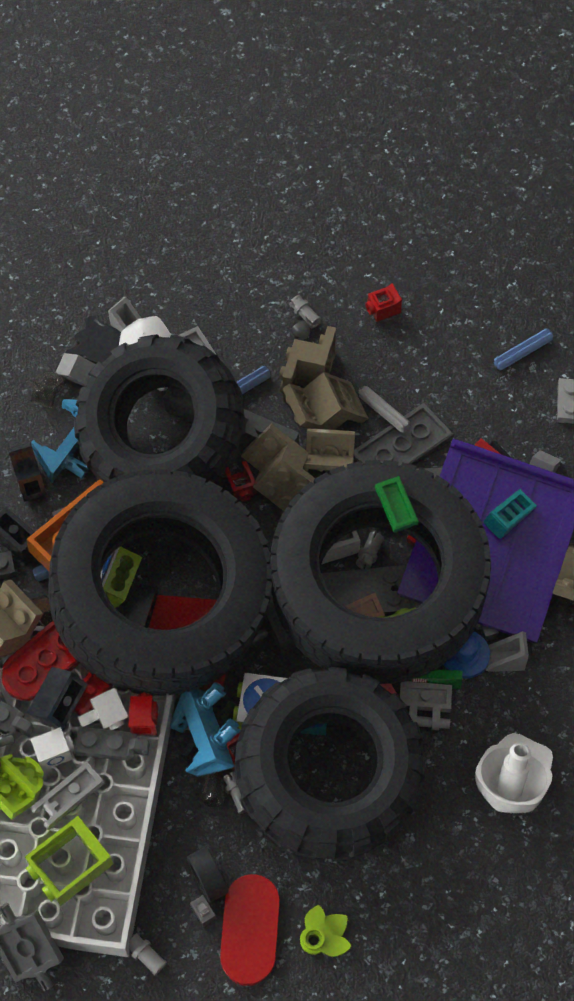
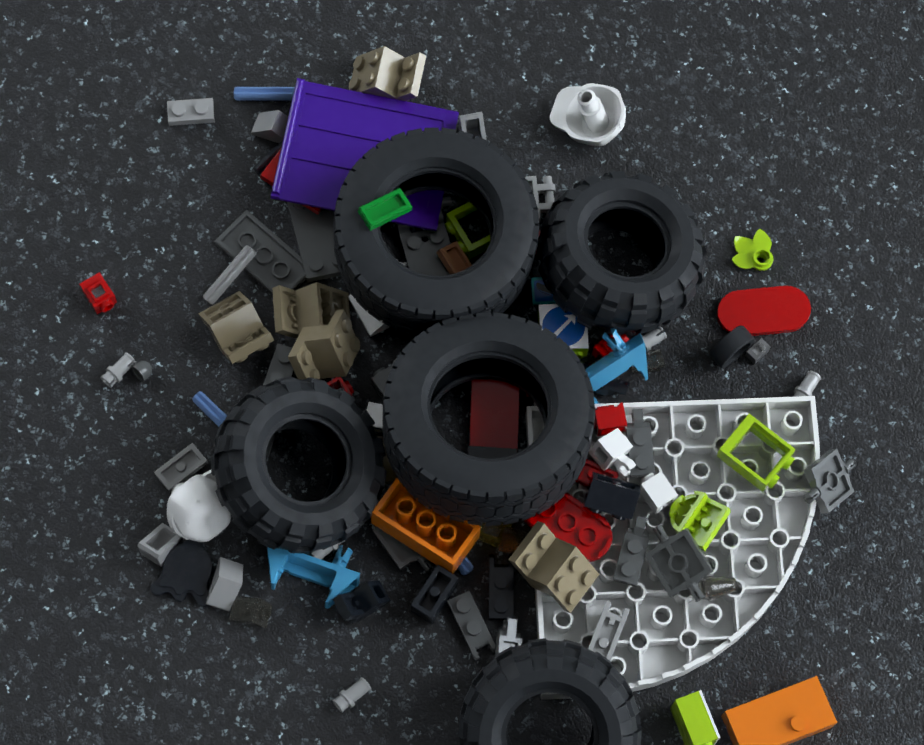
camera: 105 degrees left, 10 degrees up
light grey hinge [30,761,105,830] -> none
dark tan bracket [279,326,336,403] -> none
teal slope [484,489,537,539] -> none
medium blue axle [494,329,553,370] -> none

